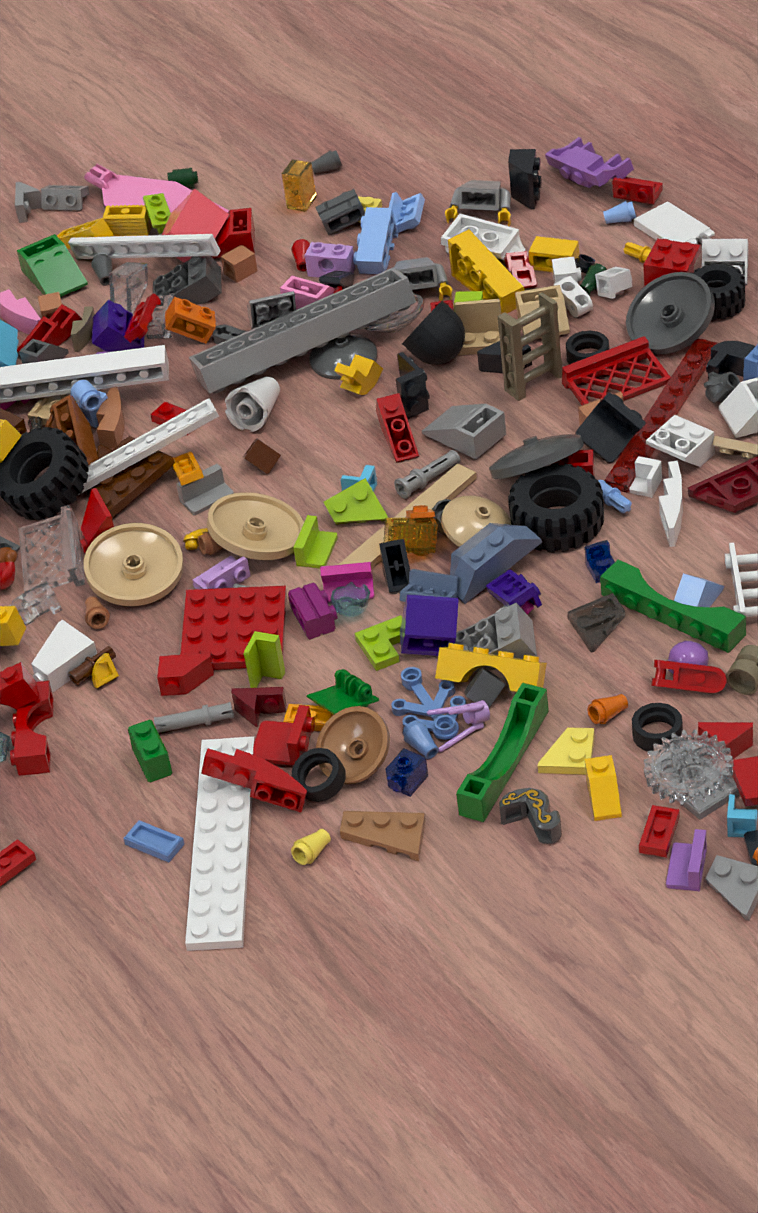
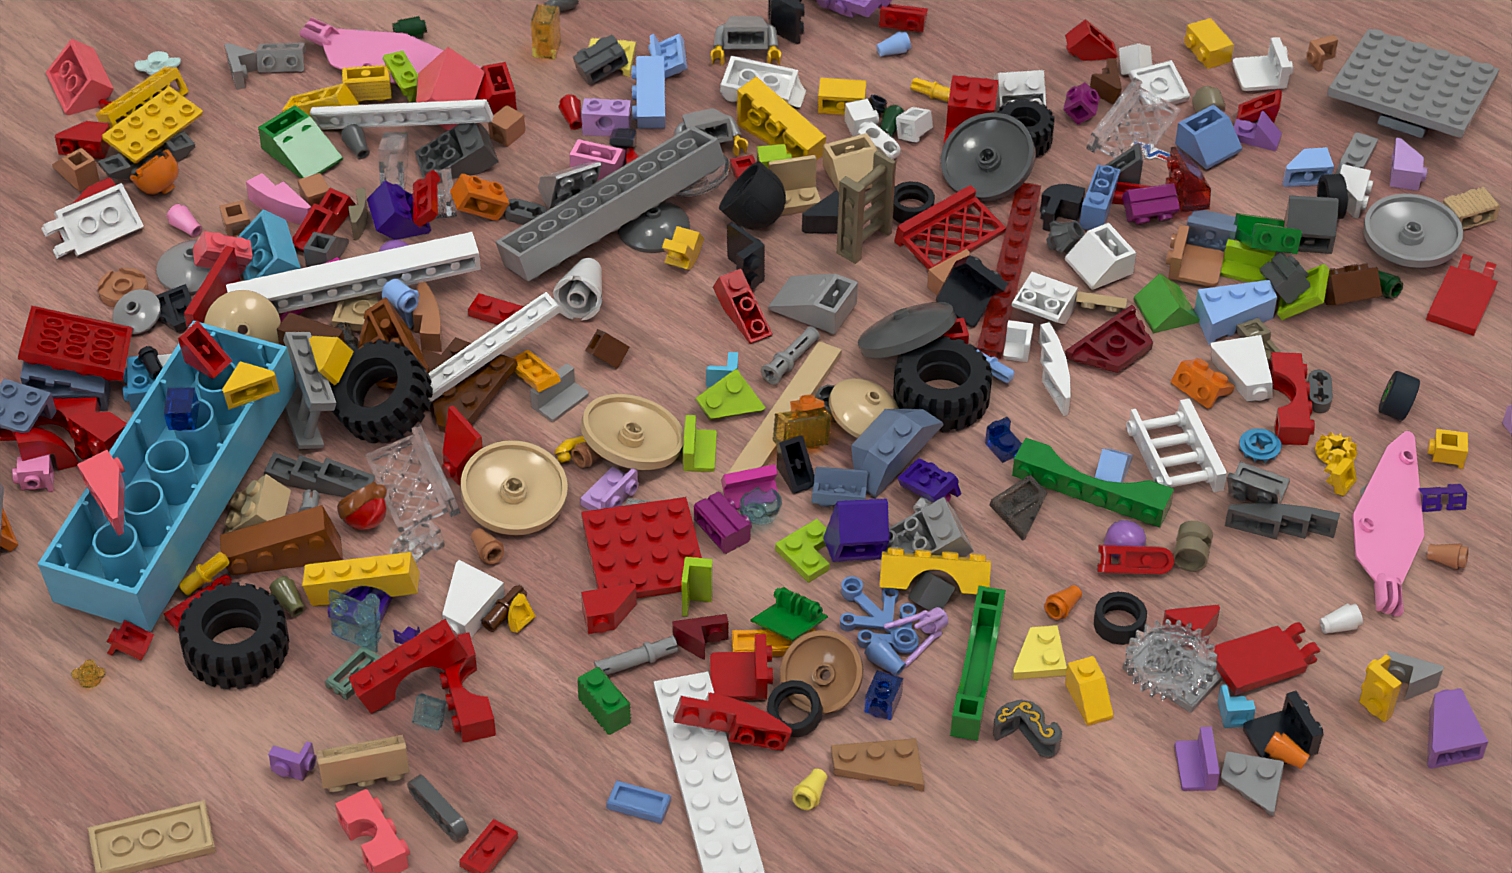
camera: 20 degrees left, 5 degrees up
slope [504,251,537,288] -> none
white tile [634,201,715,244] -> none
red plate [639,805,680,858] -> none

